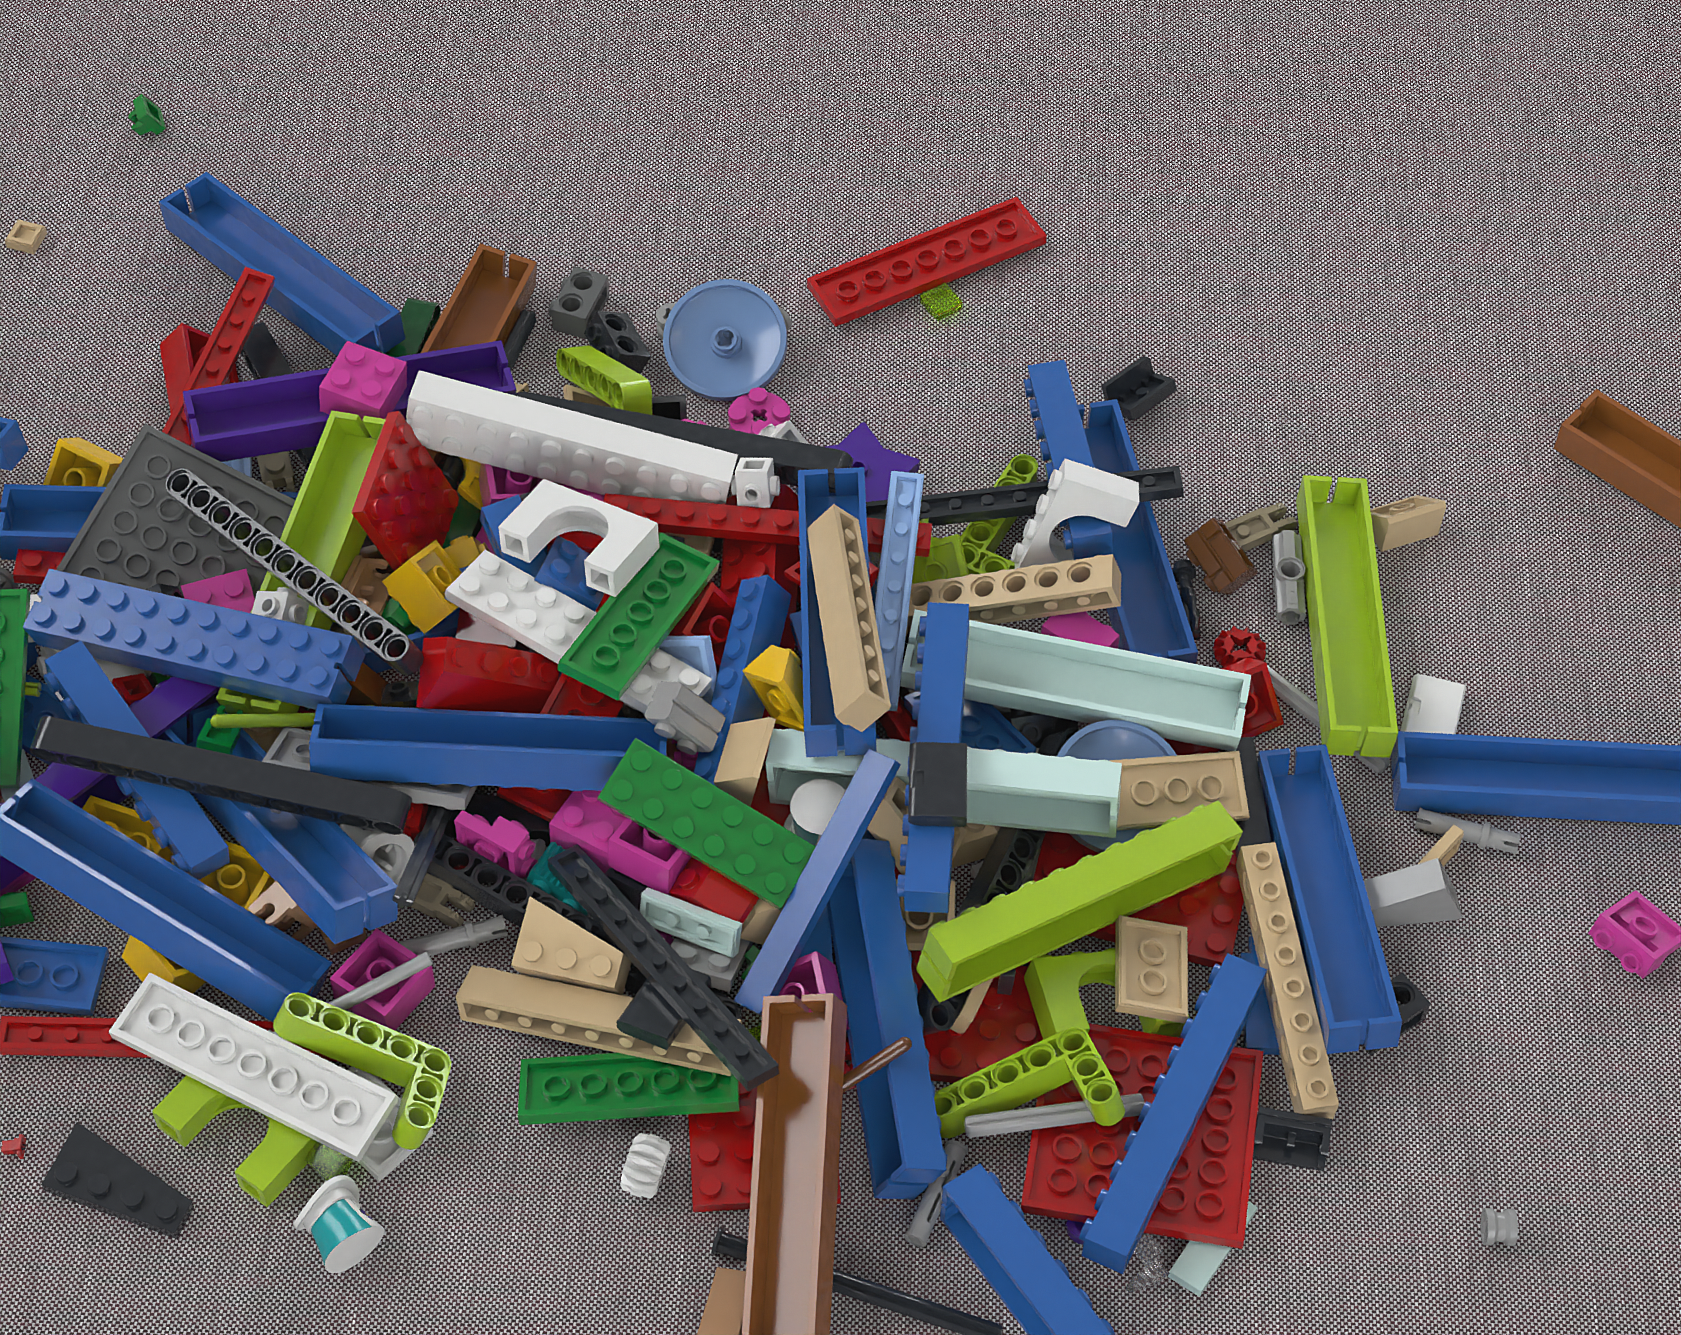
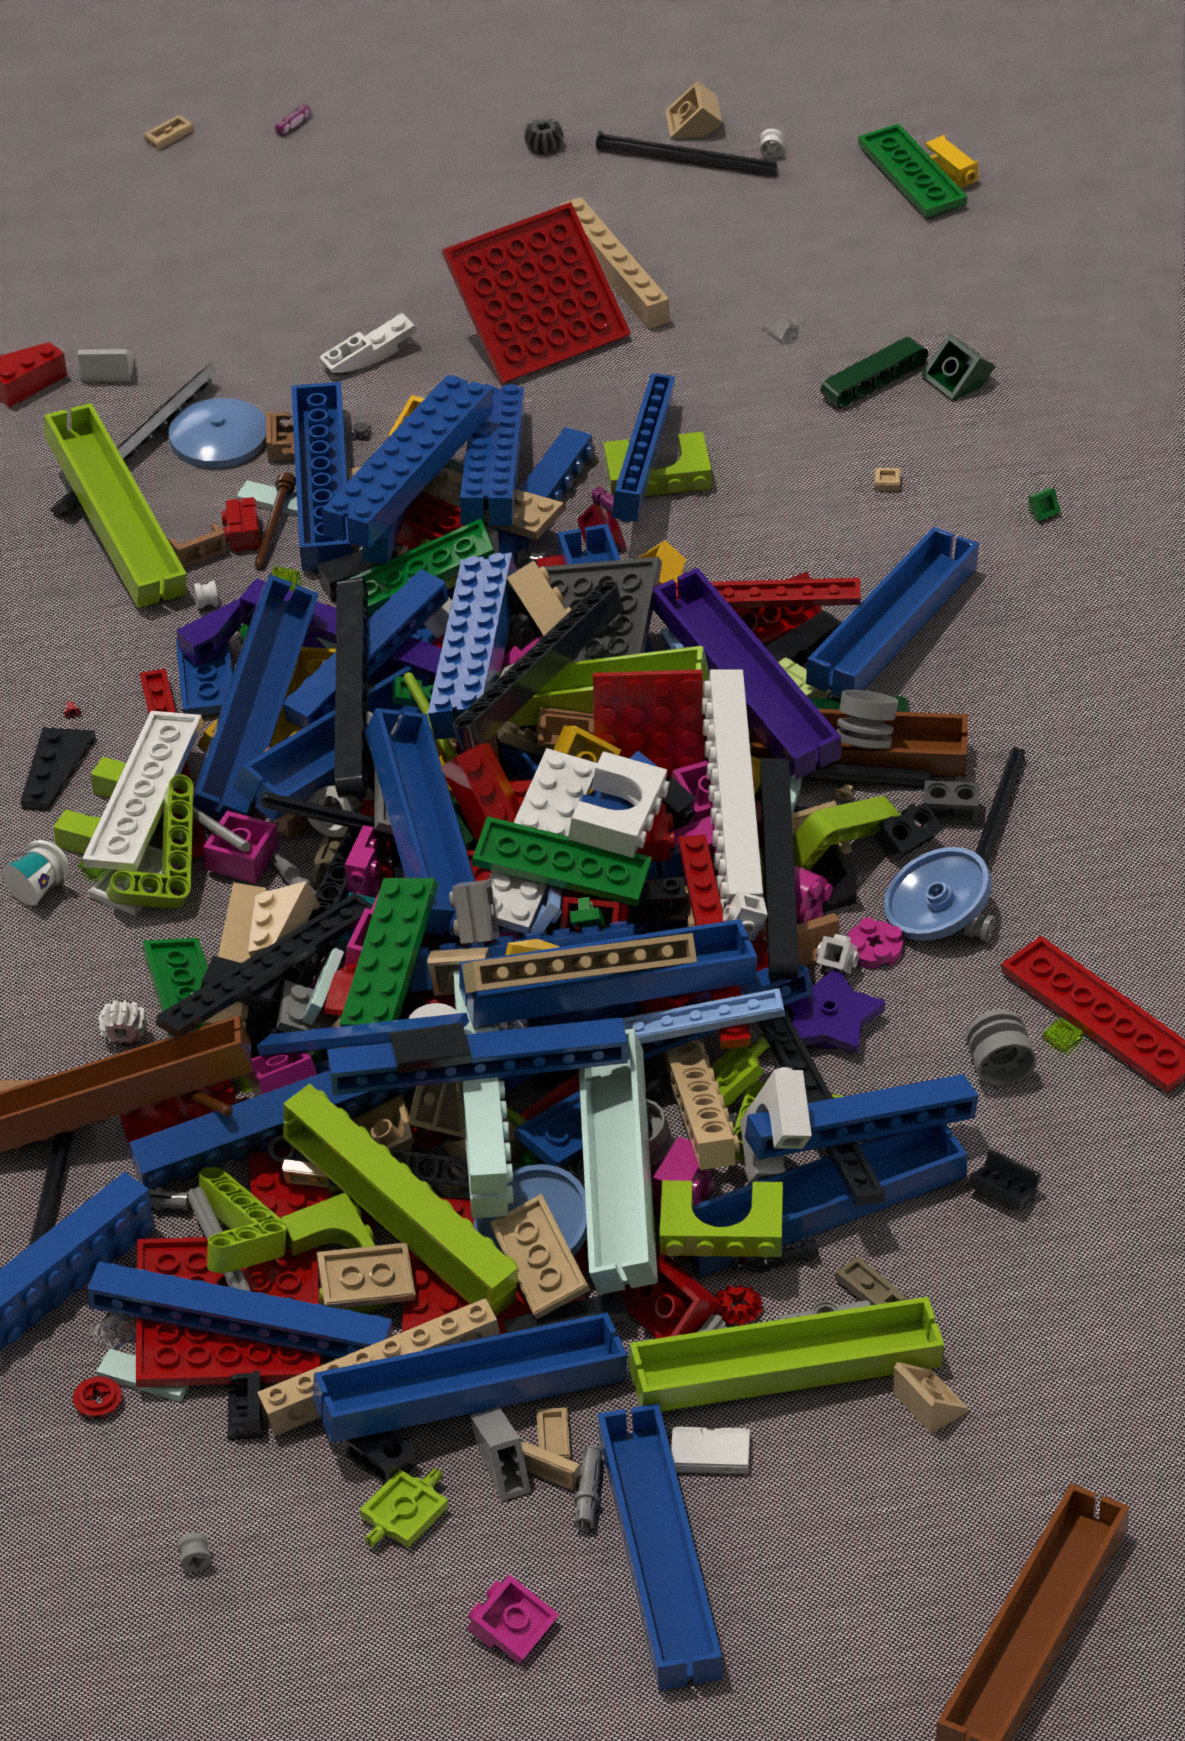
camera: 80 degrees right, 10 degrees down
dark pink brick [319,341,407,421] -> none
reddish brown brick [1184,518,1258,595] -> none
none -> red gear [73,1377,122,1420]
none -> lime plate [359,1468,449,1548]
none -> tan wedge [507,561,571,636]
none -> tan tile [536,1407,570,1460]
none -> green tile [570,897,605,931]
none -> lime arch [660,1180,783,1258]
none -> light grey wheel [836,690,898,749]
none -> light grey wheel [965,1009,1036,1087]
none -> black axle [975,747,1025,867]

